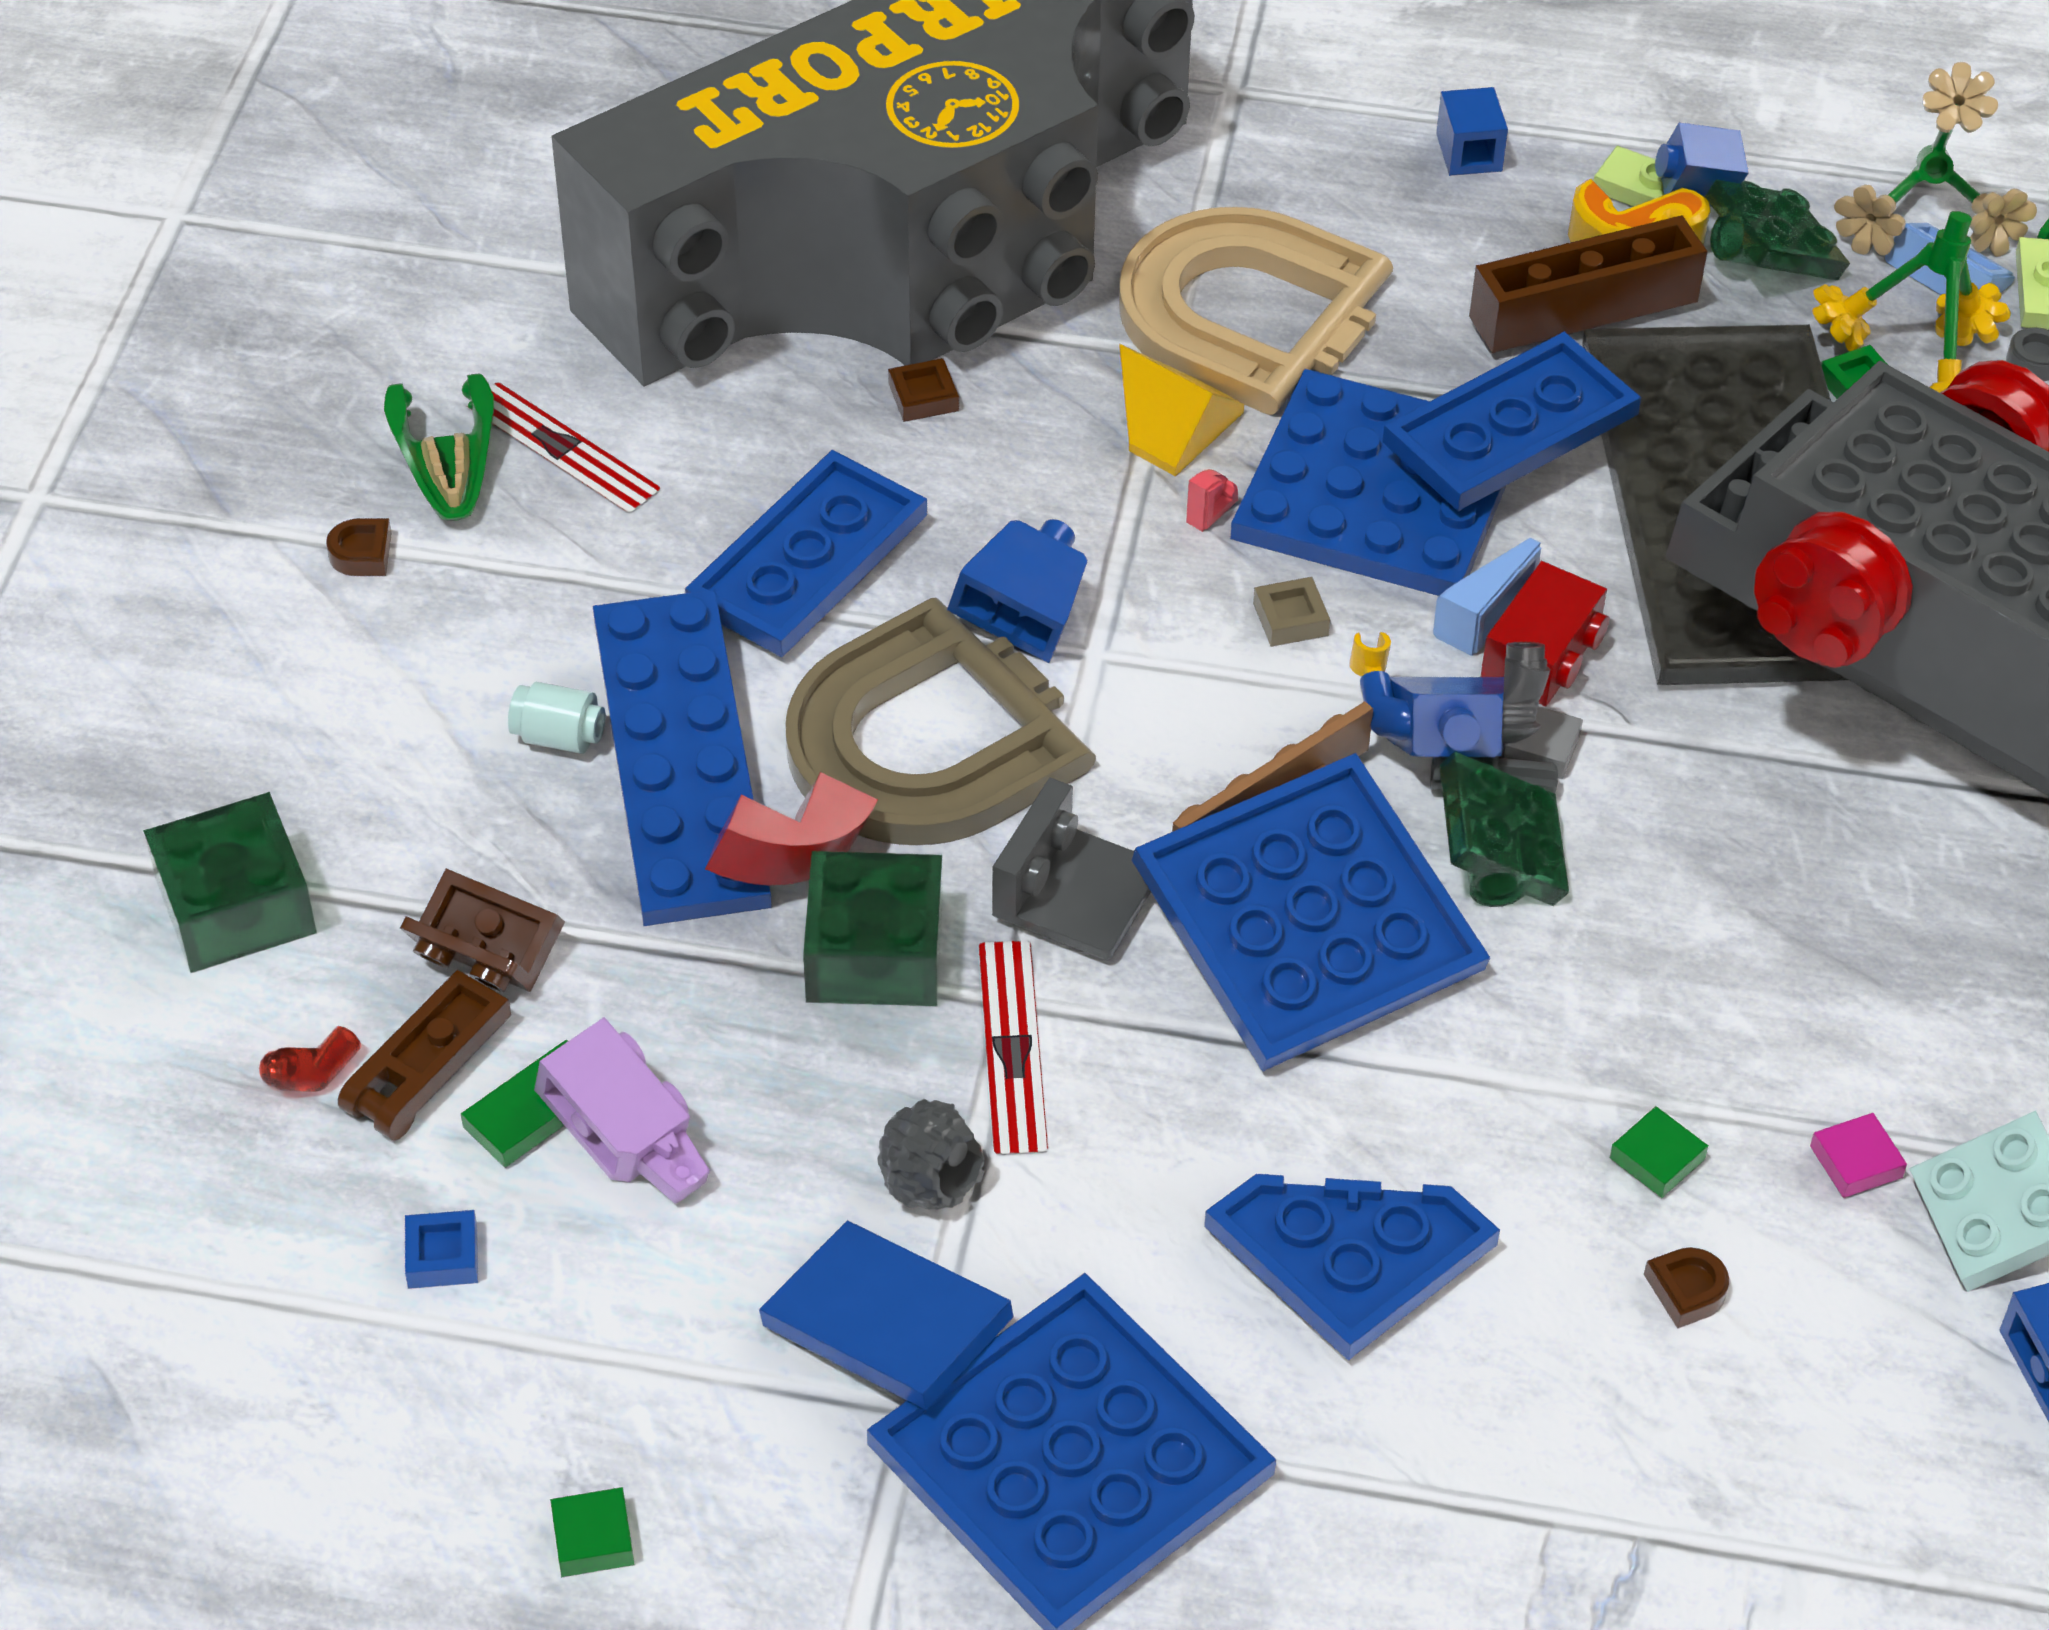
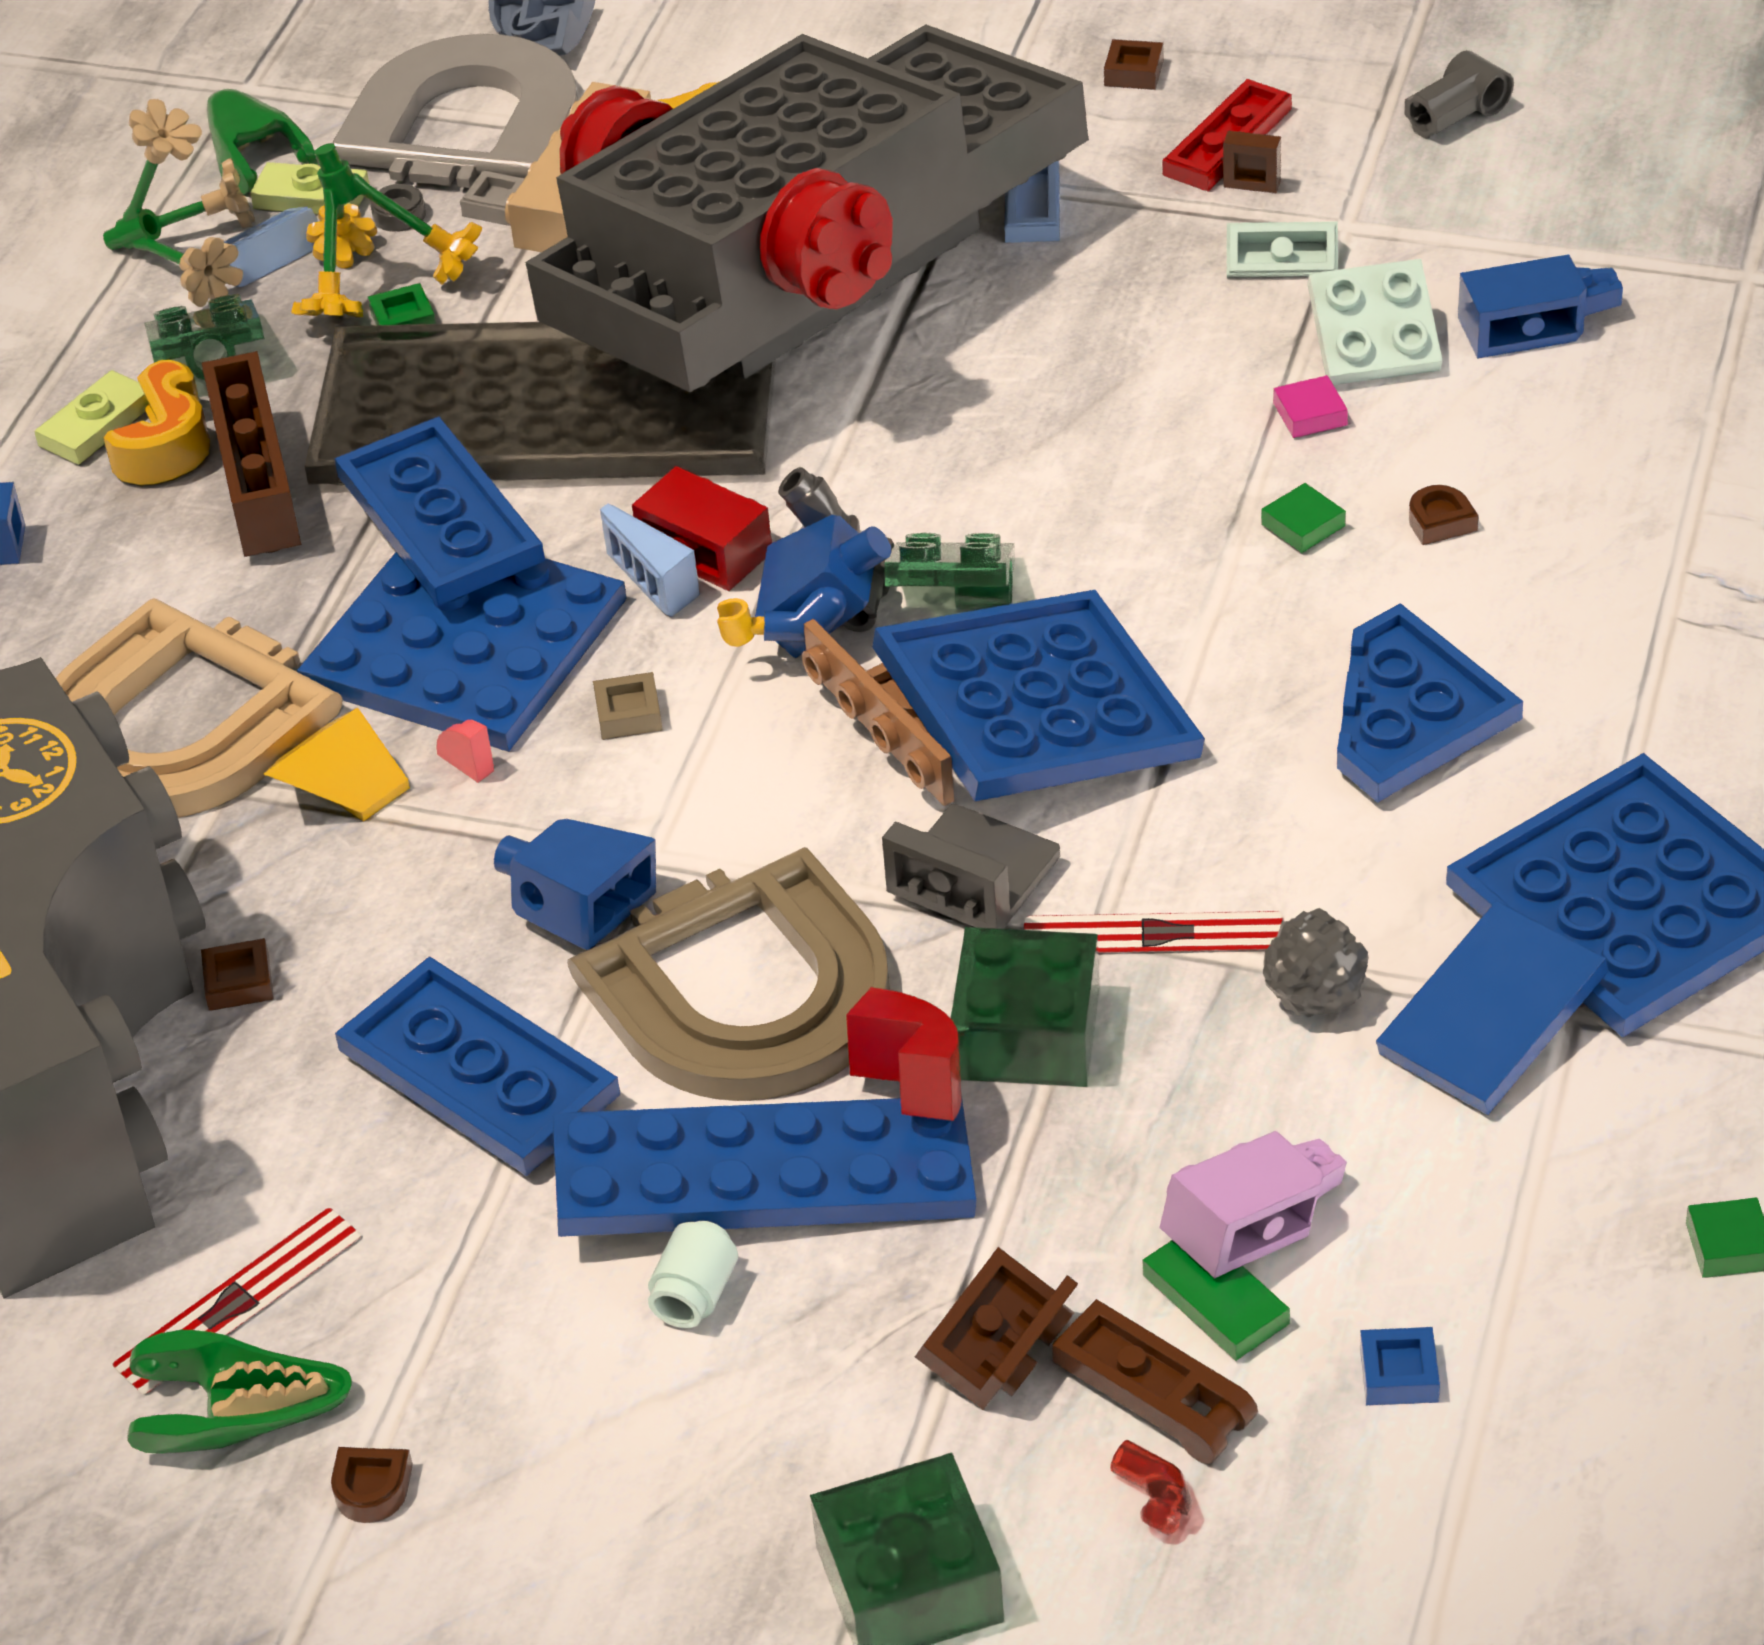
camera: 80 degrees left, 5 degrees down
brick [1655,122,1749,209] -> none

